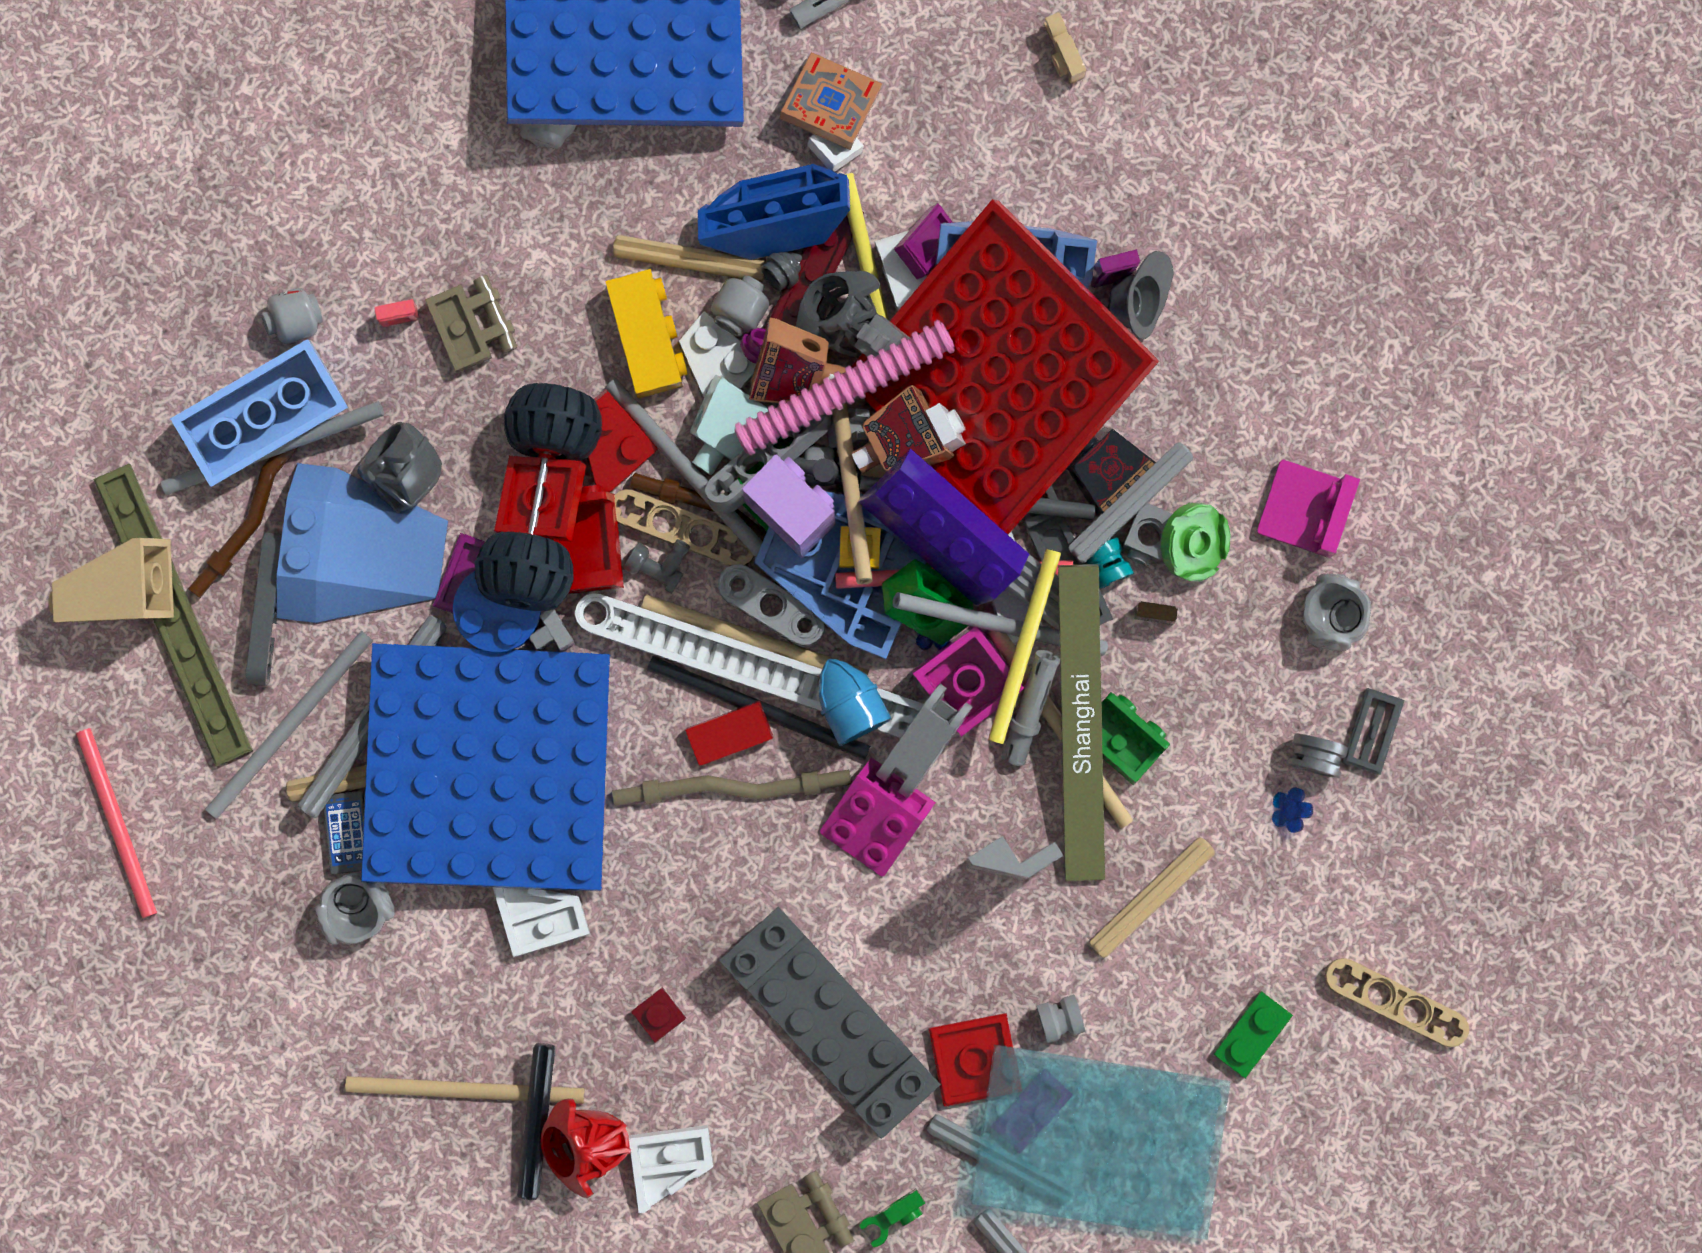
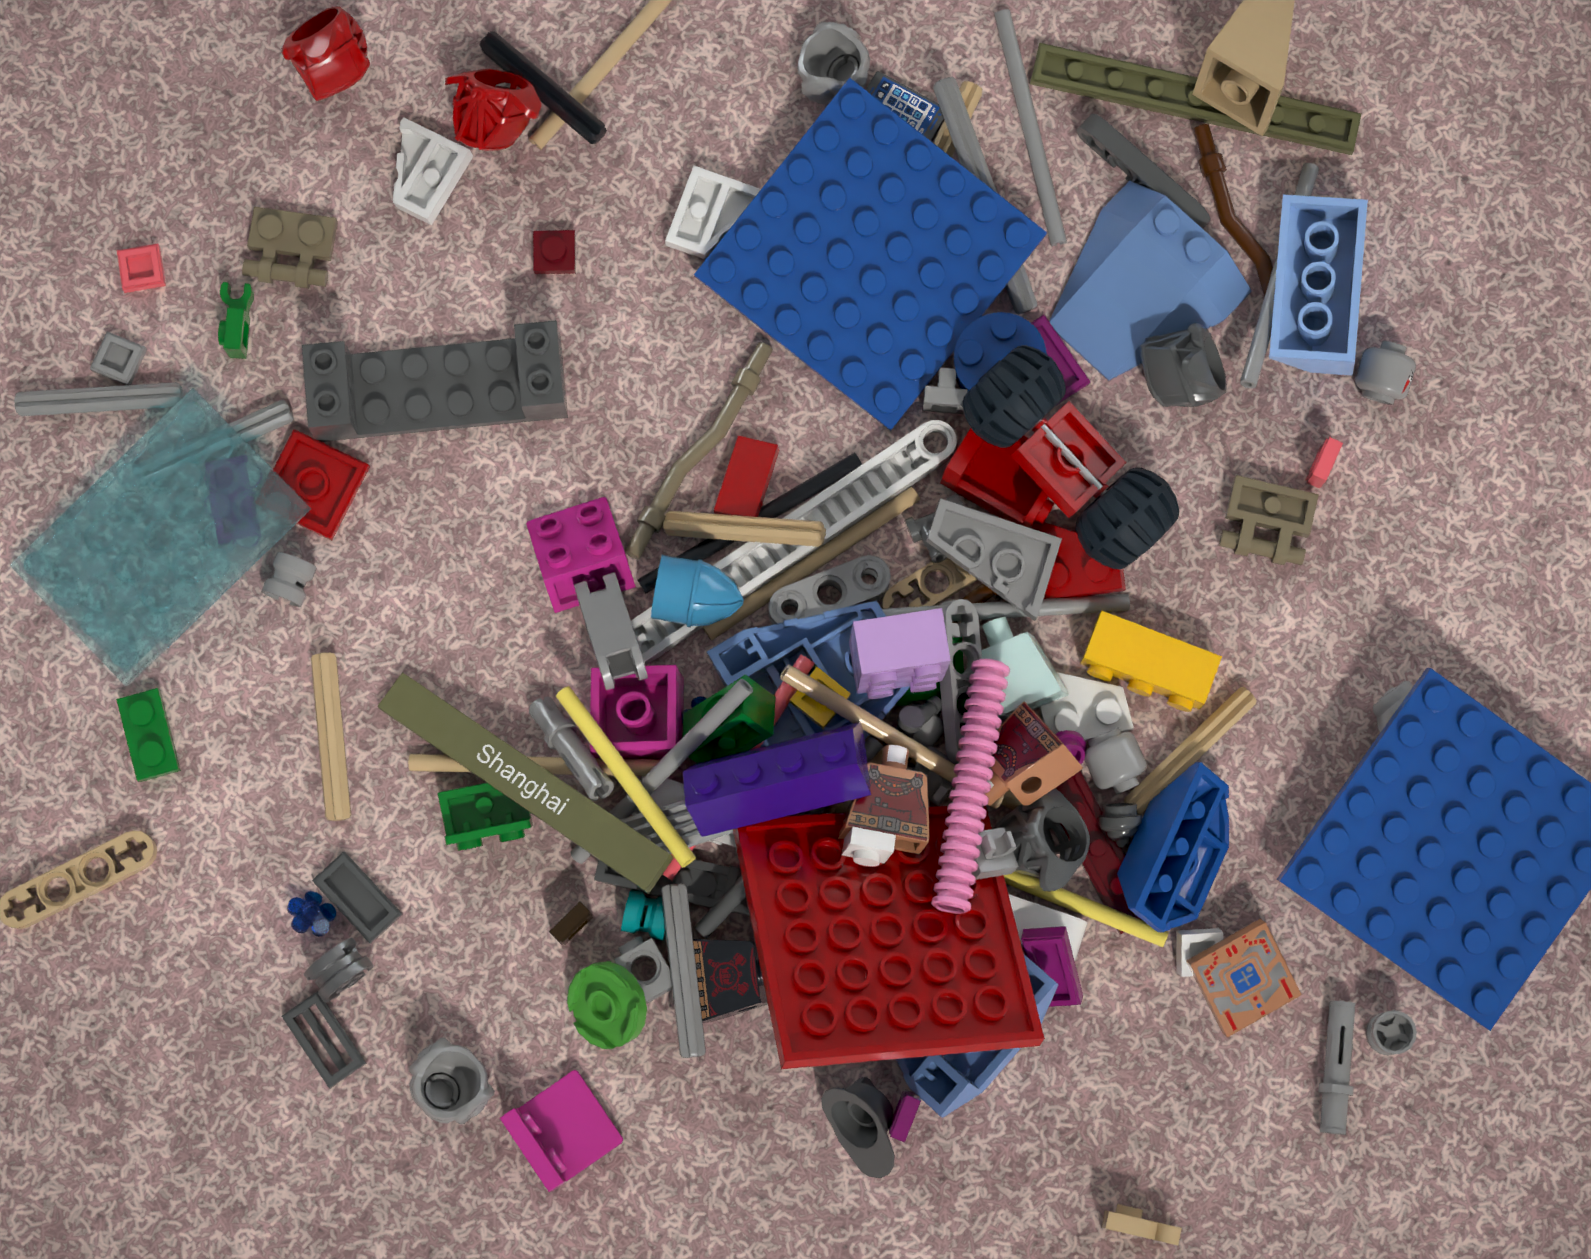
camera: 125 degrees right, 5 degrees down
light grey slope [964,836,1063,881] -> none
none -> dark grey tile [312,851,403,944]
none -> tan axle [663,511,826,547]
none -> light grey wing [926,498,1062,621]

